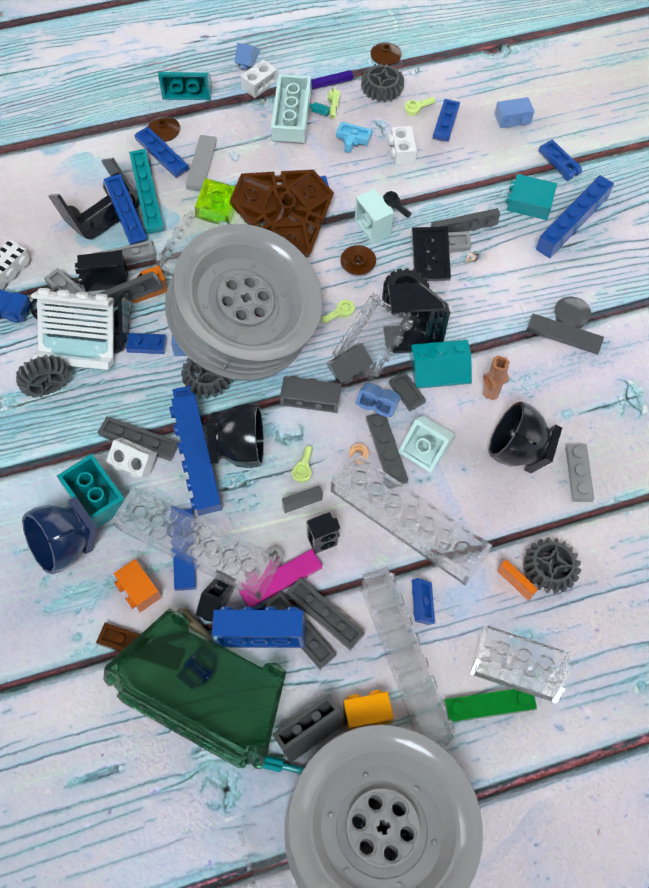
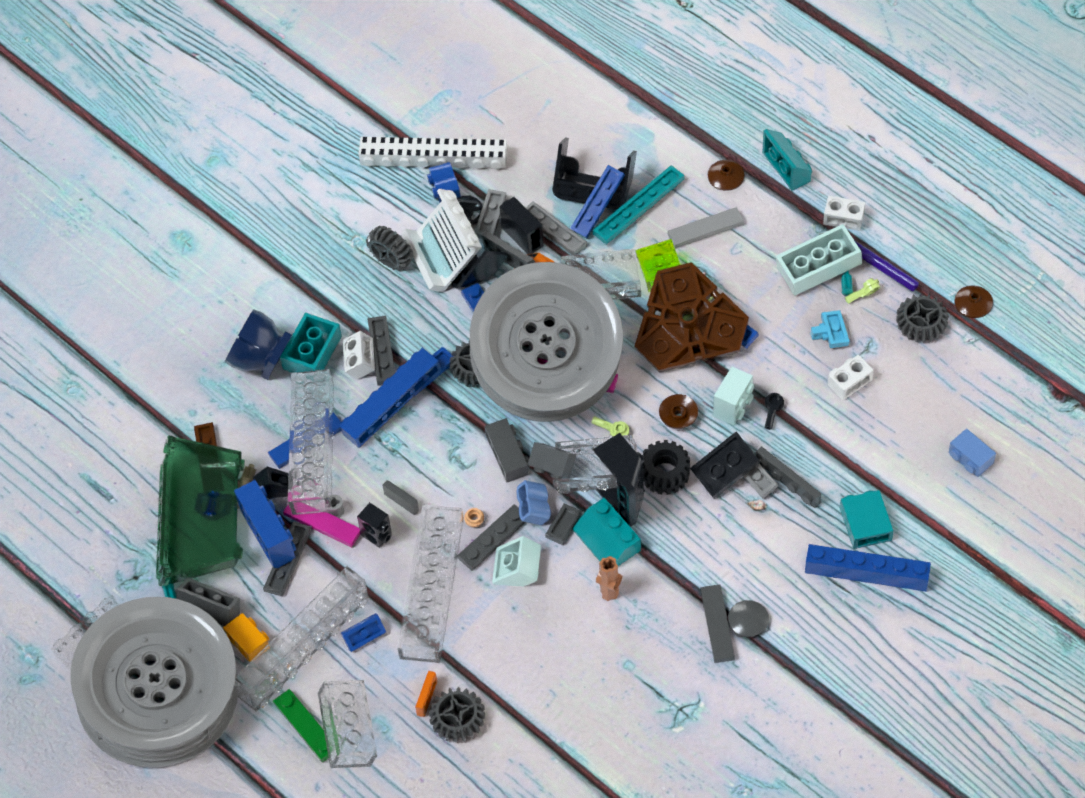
camera: 65 degrees right, 5 degrees down
orange brick [113,559,161,612] -> none
blue plate [134,126,189,178] -> none
black plate [206,404,264,468] -> none
medium blue slope [234,43,260,69] -> none
dark grey plate [286,577,365,651] -> none
yellowish green plate [292,446,312,483] -> none
yellowish green plate [405,97,436,116] -> none
blue plate [433,99,460,142] -> none
black plate [488,401,562,474] -> none
blue plate [538,139,582,181] -> none
light grey plate [565,444,594,502] -> none

